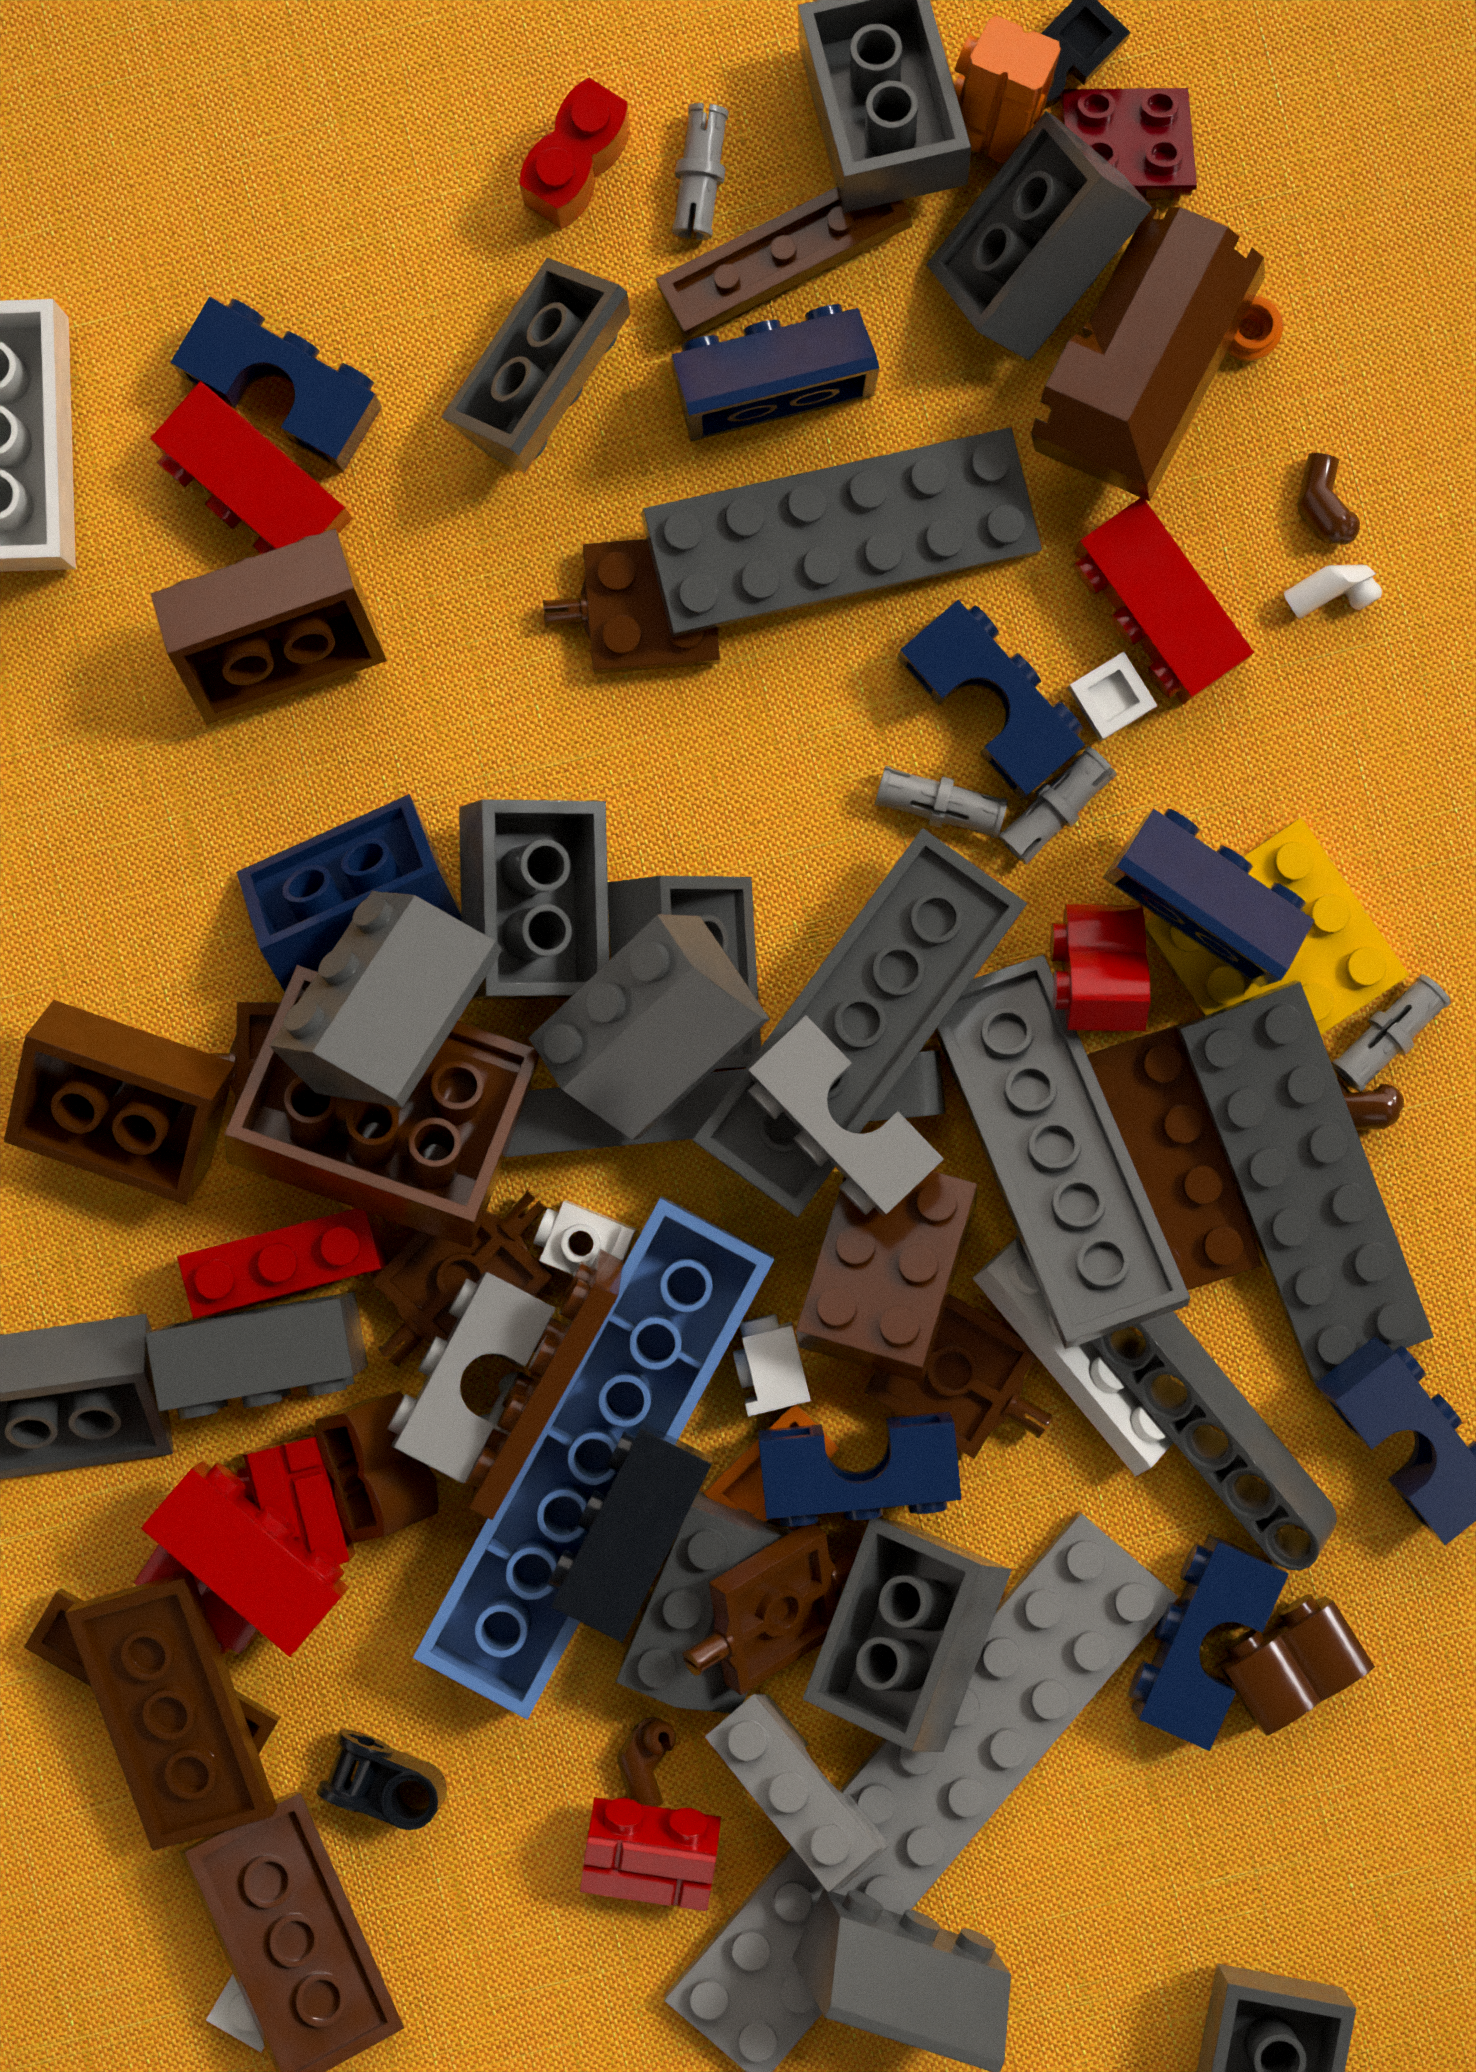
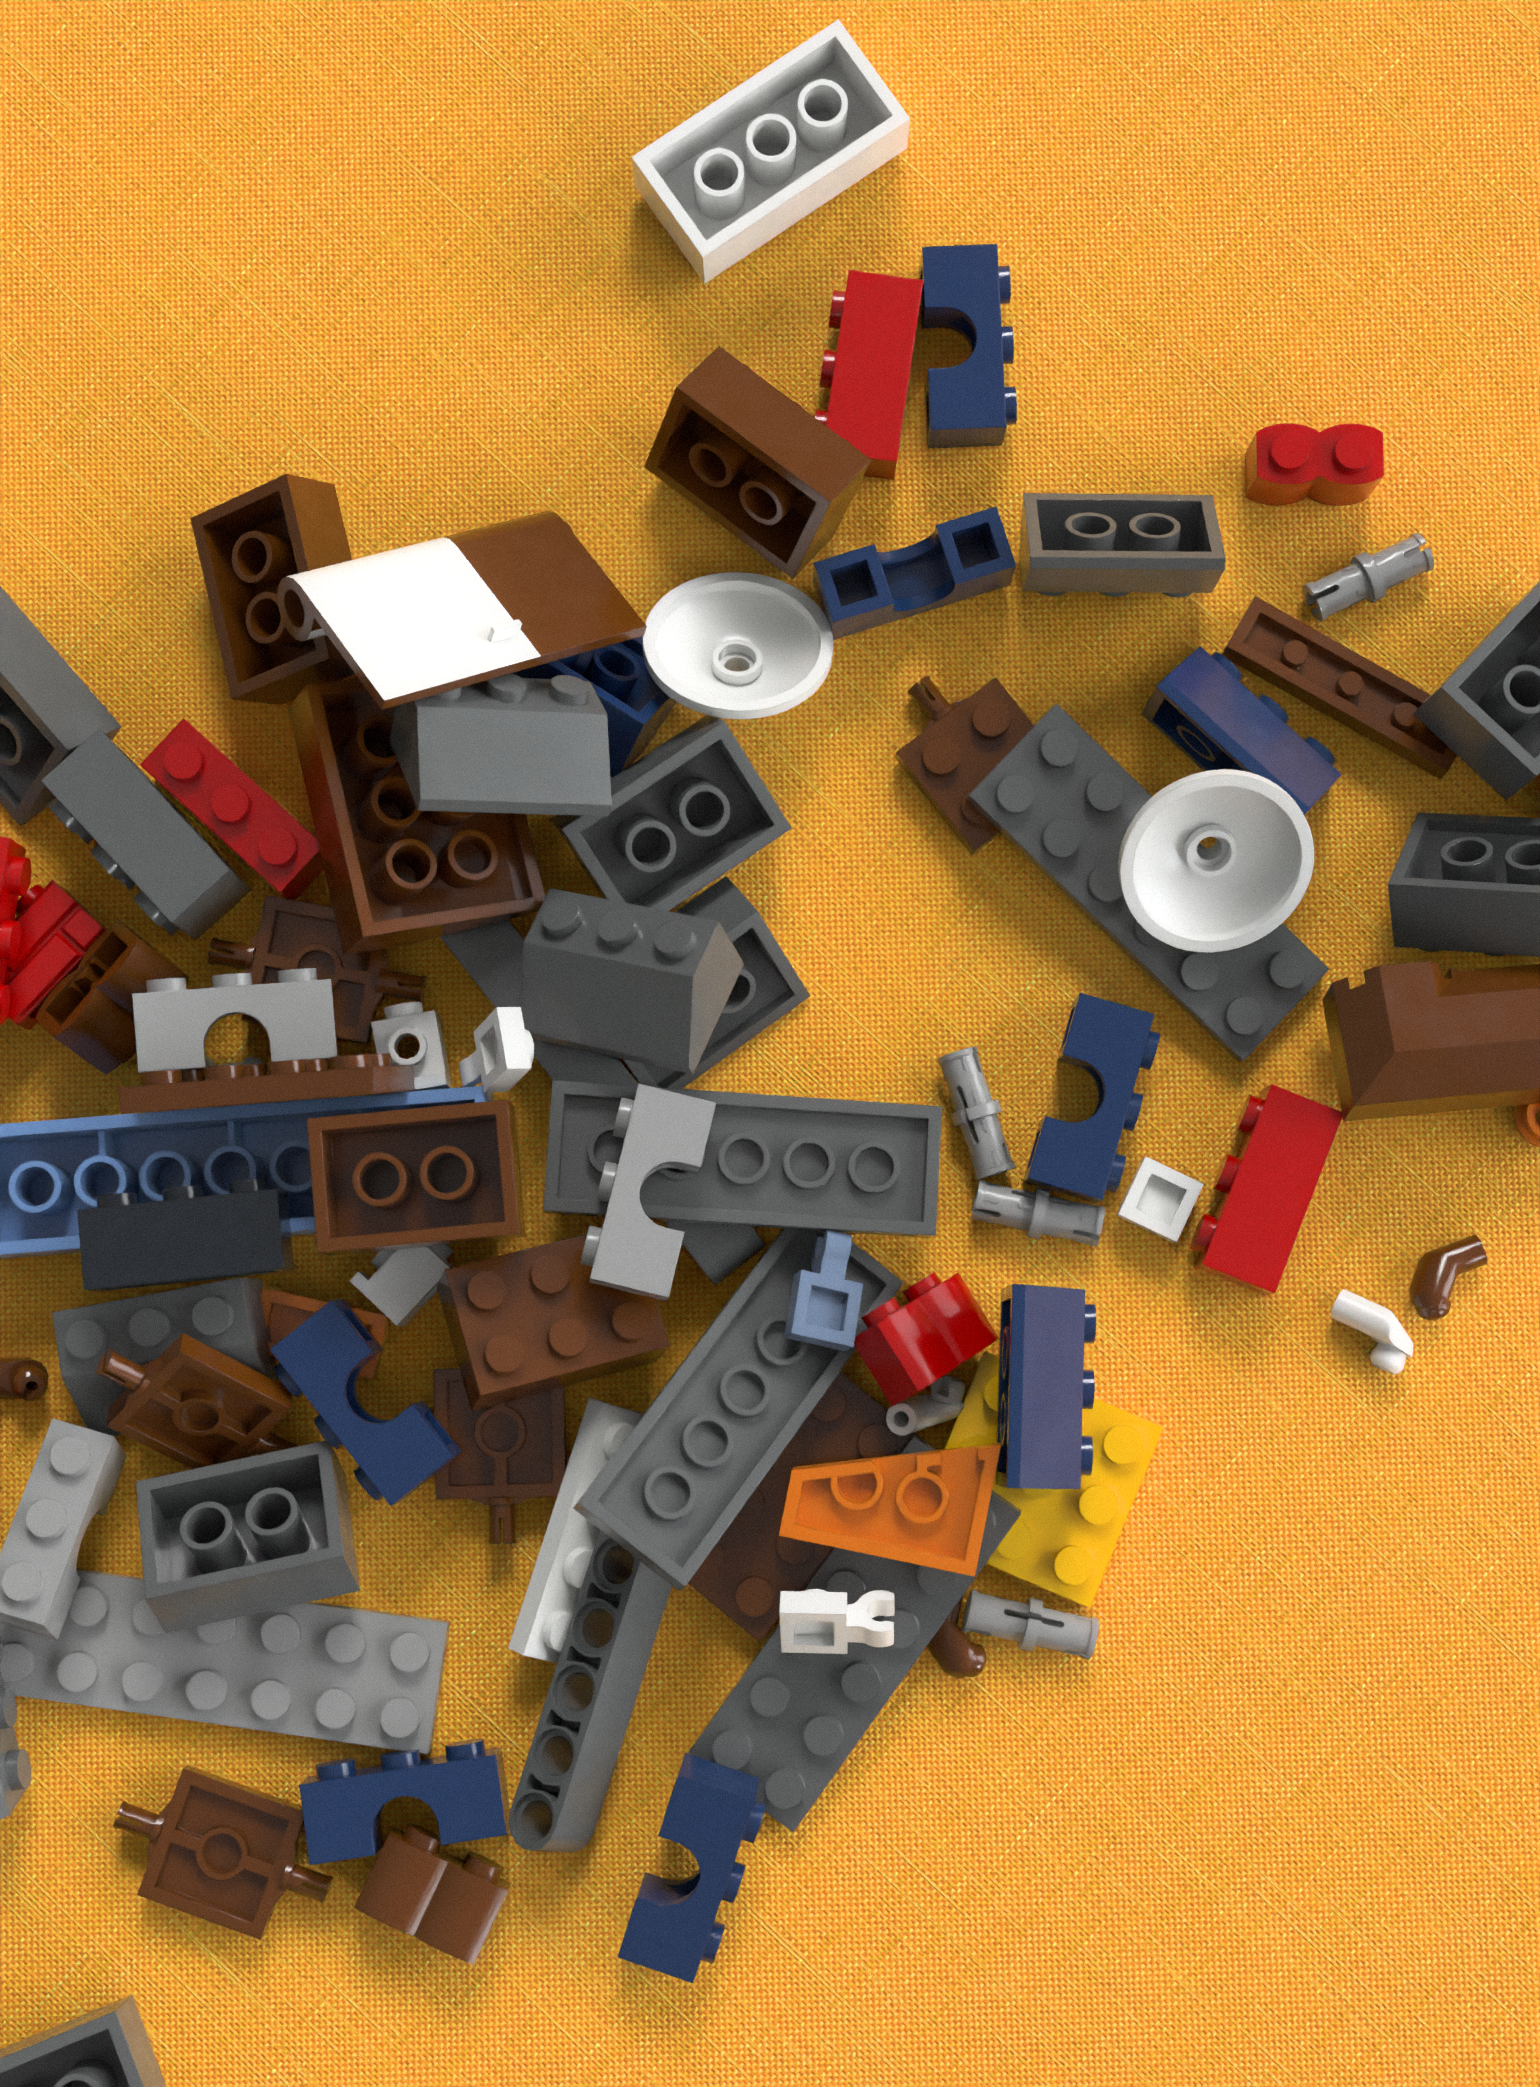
camera: 55 degrees right, 5 degrees down
none -> reddish brown plate [113,1765,333,1940]
none -> door [277,511,647,710]
none -> reddish brown brick [307,1100,526,1256]
none -> white plate [459,1007,534,1092]
none -> white dish [643,572,833,720]
none -> orange wing [779,1443,1001,1577]
none -> white plate [779,1589,895,1654]
none -> sand blue plate [784,1230,863,1352]
none -> dark blue arch [813,507,1016,640]
none -> white arm [886,1375,966,1436]
none -> white dish [1118,769,1314,953]

